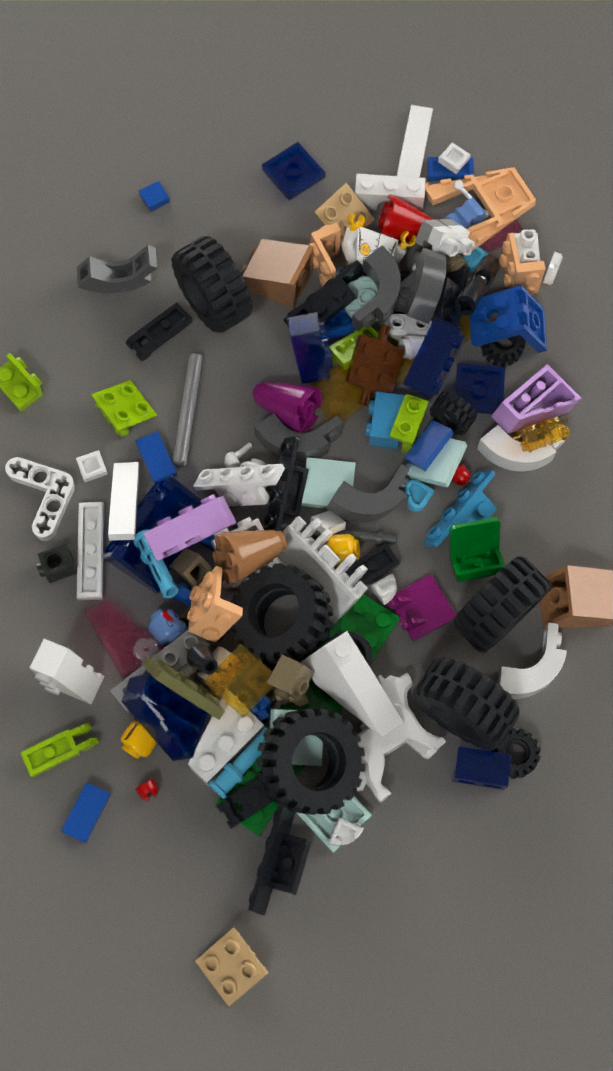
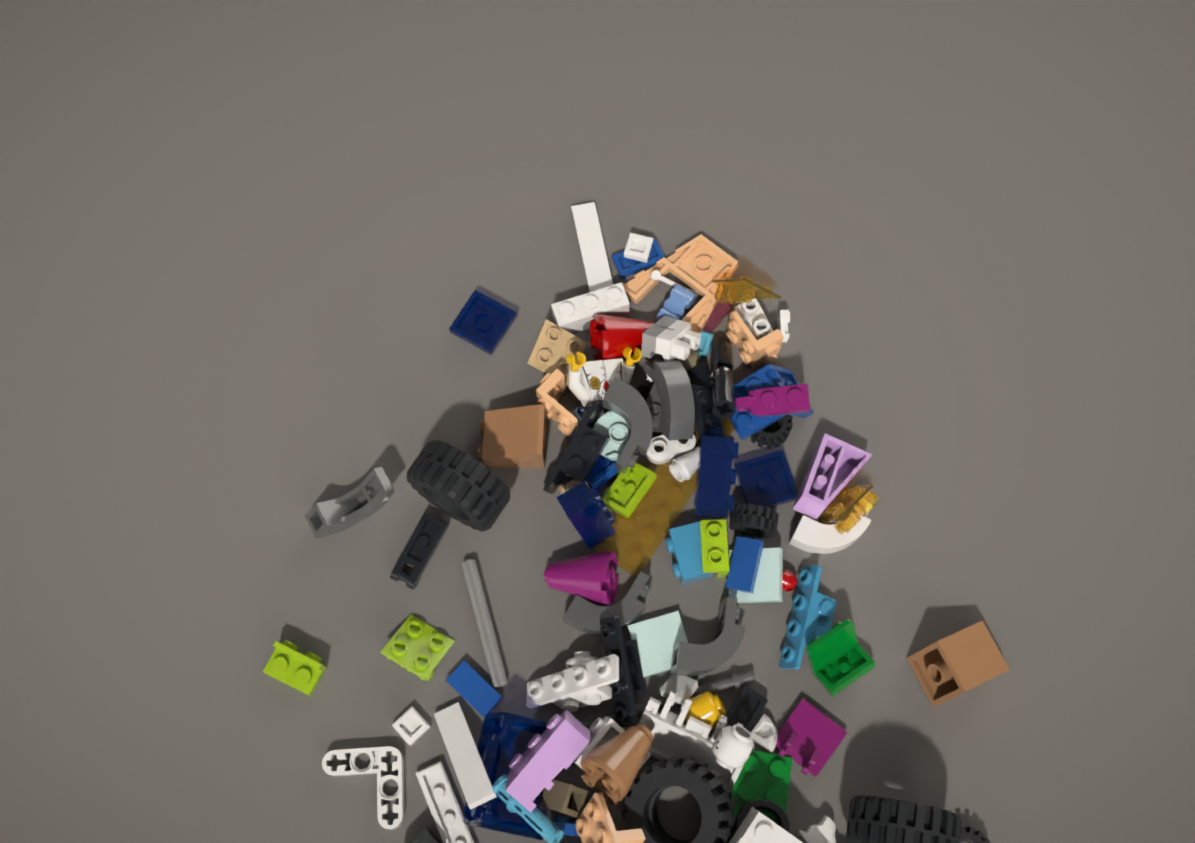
camera: 20 degrees left, 0 degrees up
blue tile [139,181,170,212] -> none
white hand [224,442,253,468] -> none
reddish brown plate [345,324,405,407] -> none
medium azure tile [404,479,435,512] -> none
black tyre [453,556,551,653] -> none
white arch [497,622,567,699] -> none
none -> clear yellow hinge [712,276,781,303]
none -> white head [712,725,754,769]
none -> magenta hinge [735,384,811,417]

